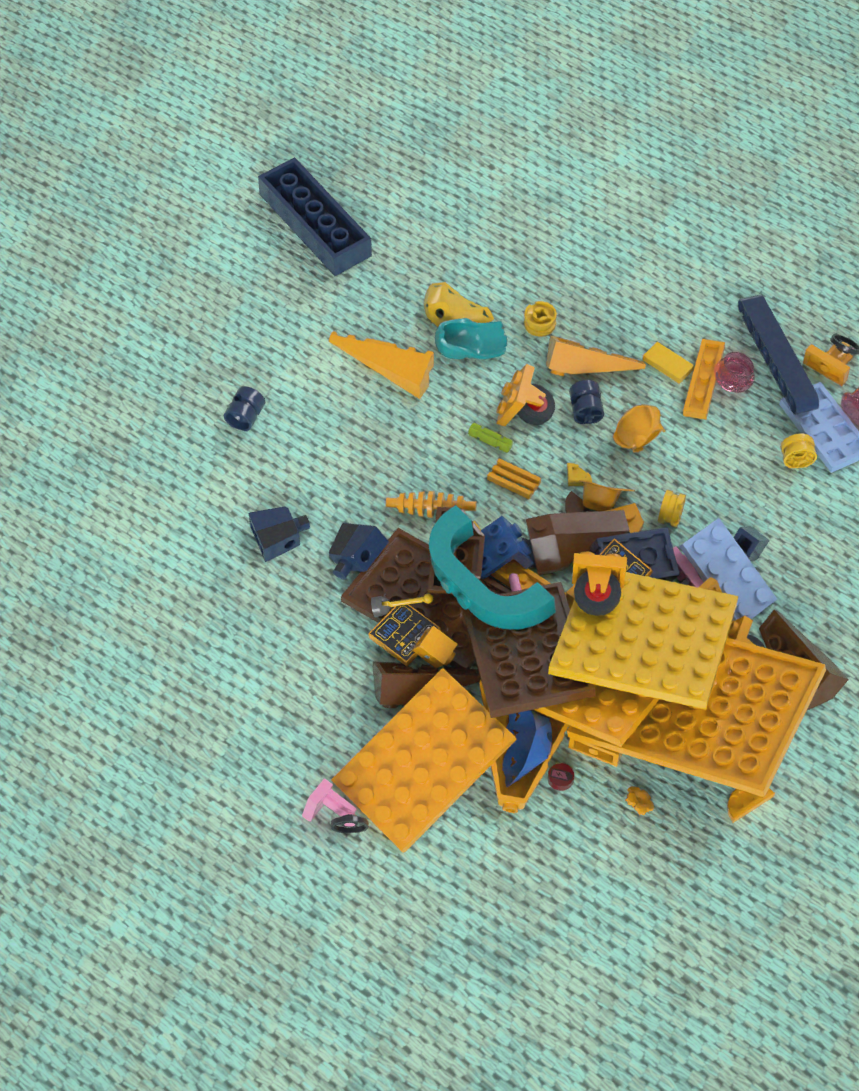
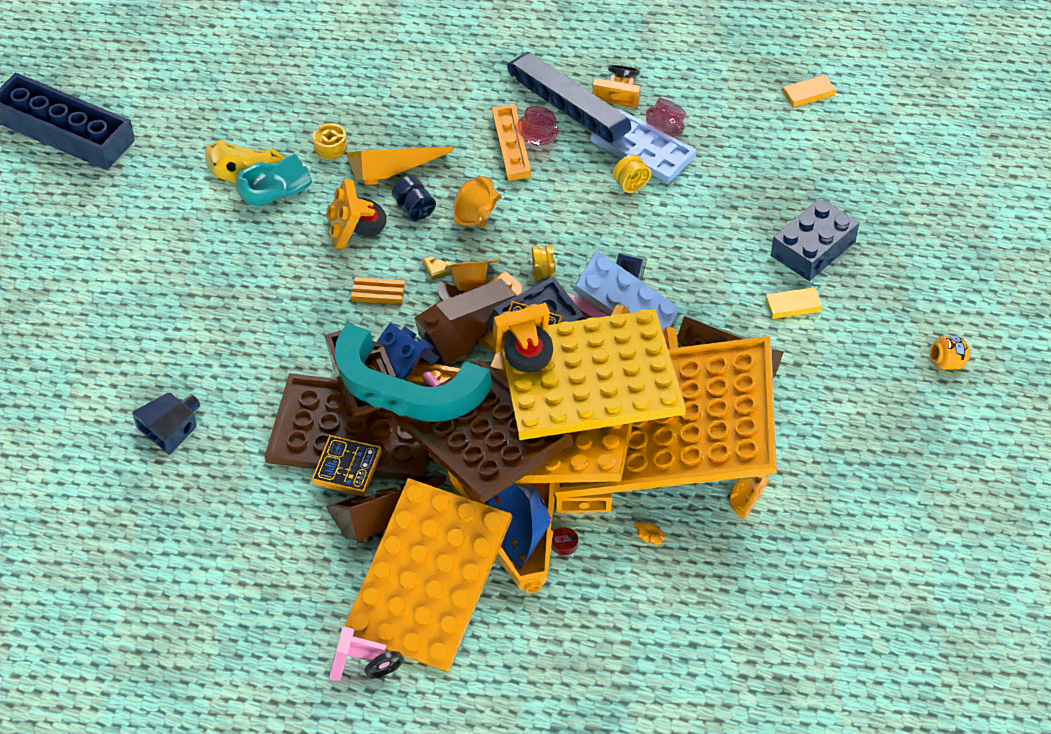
camera: 25 degrees left, 5 degrees down
dark blue wheel [223,386,266,431] -> none
light orange wedge [328,331,434,399] -> none
dark blue torso [329,523,389,580] -> none
hinge [371,594,433,617] -> none
light orange piece [386,491,477,518] -> none
light orange brick [412,626,457,668] -> none
lime axle [468,423,513,453] -> none
yellow tile [642,342,694,384] -> none

